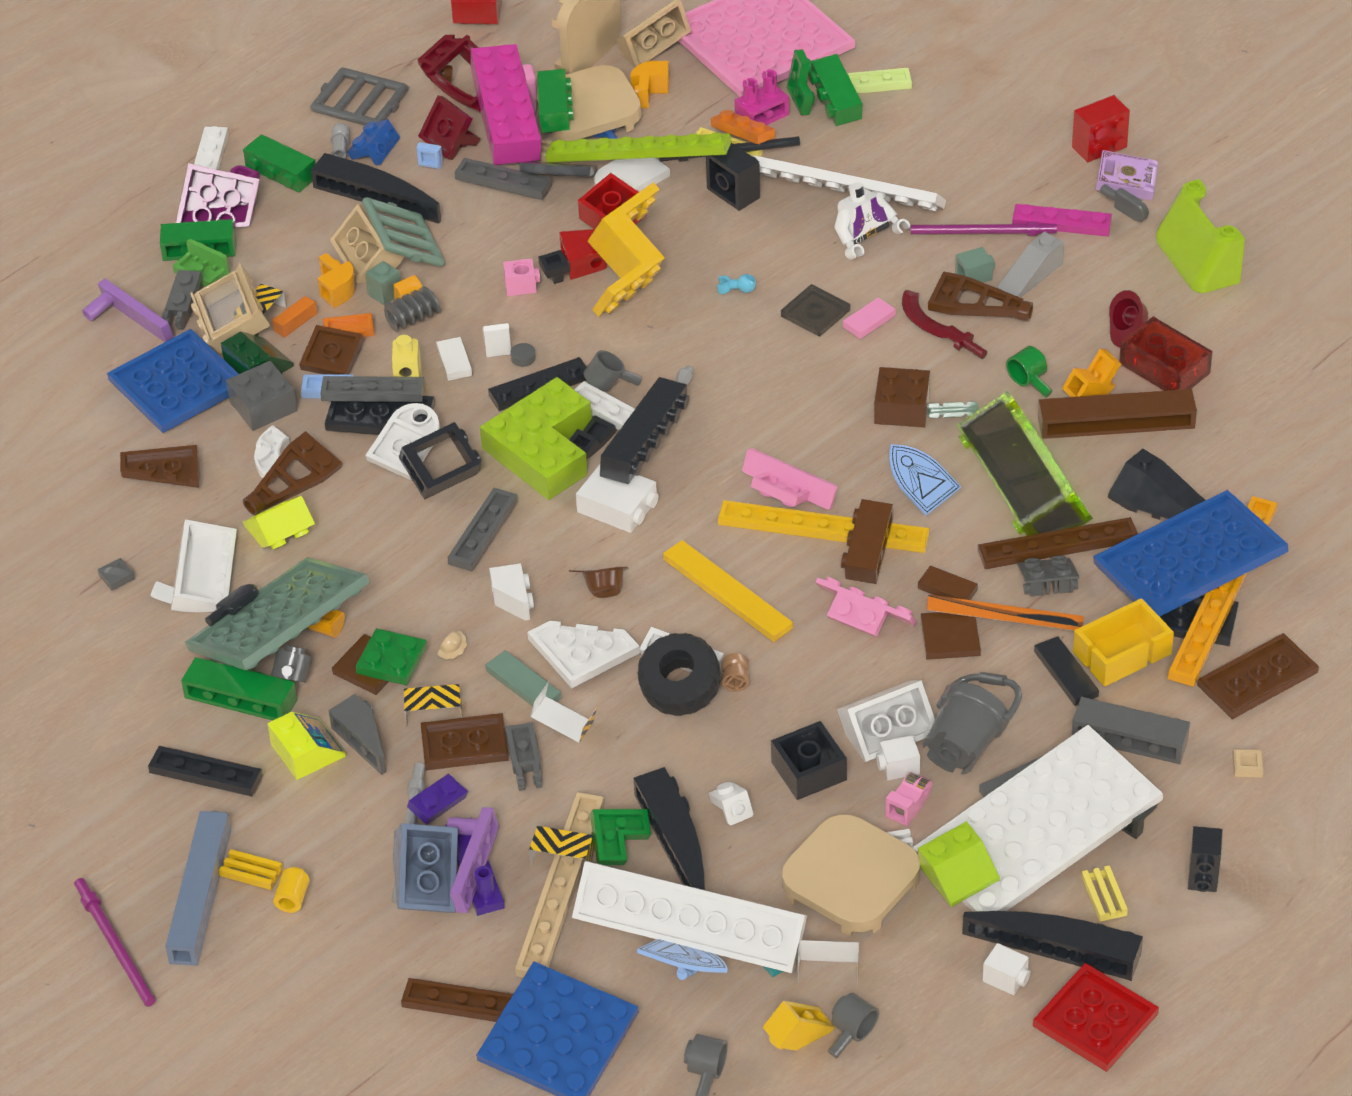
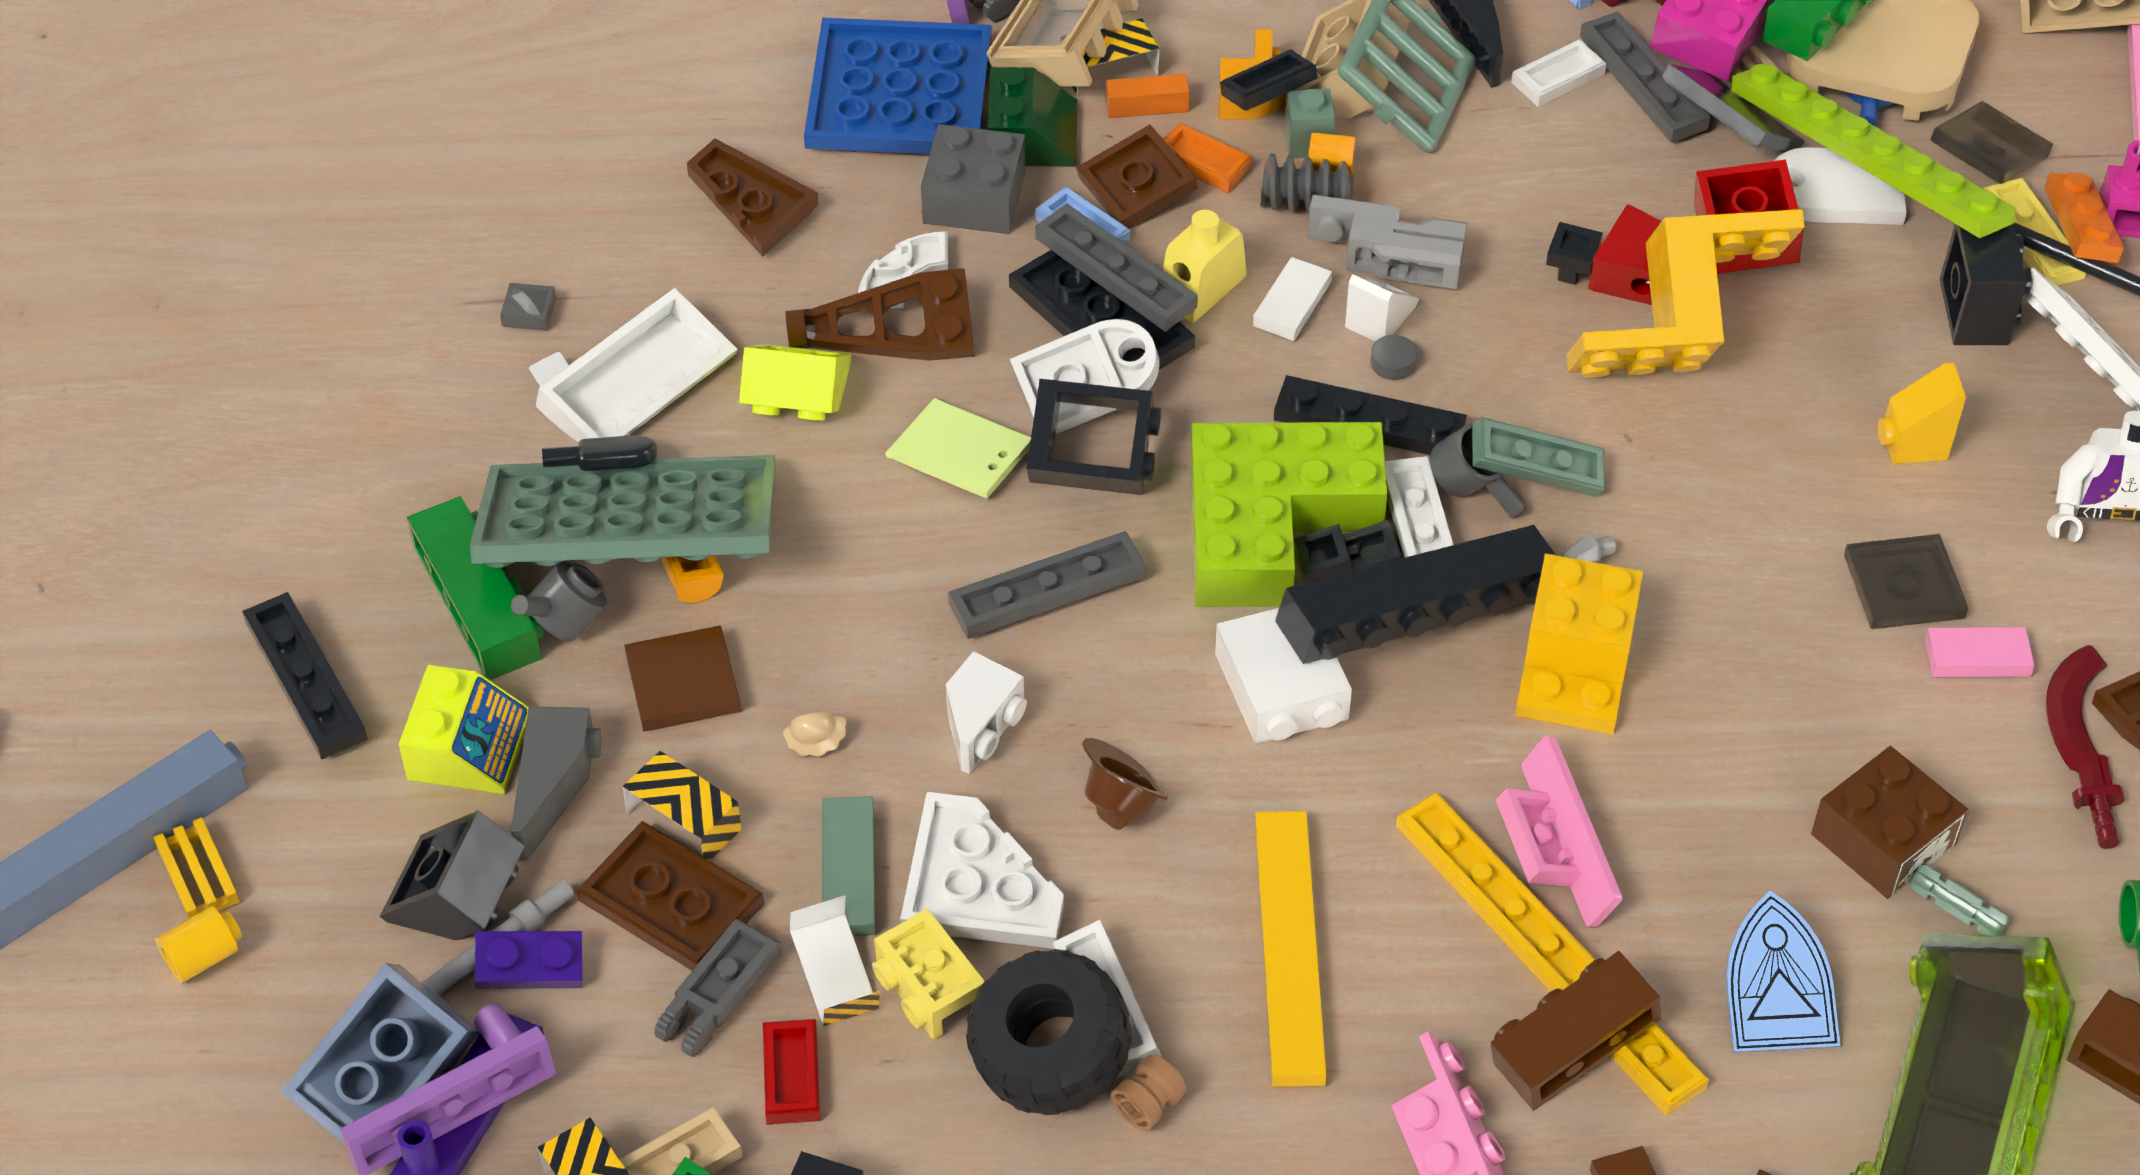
camera: 40 degrees right, 5 degrees up
green plate [355,628,427,686] -> none
bright pink brick [503,258,540,296] -> none
light orange brick [630,61,669,108] -> none
medium azure arm [717,274,756,294] -> none
none -> black slope [379,810,525,940]
none -> red tile [763,1019,821,1125]
none -> light yellow bracket [872,908,985,1040]
none -> yellowish green container [885,398,1031,499]
none -> black tile [1220,49,1318,111]
none -> light grey plate [1307,195,1467,289]
none -> sand green tile [1472,417,1604,497]
none -> white tile [1511,39,1607,107]
none -> yellow bracket [1515,554,1643,735]
none -> yellow slope [1878,362,1966,464]
none -> clear smoke tile [1930,101,2053,184]

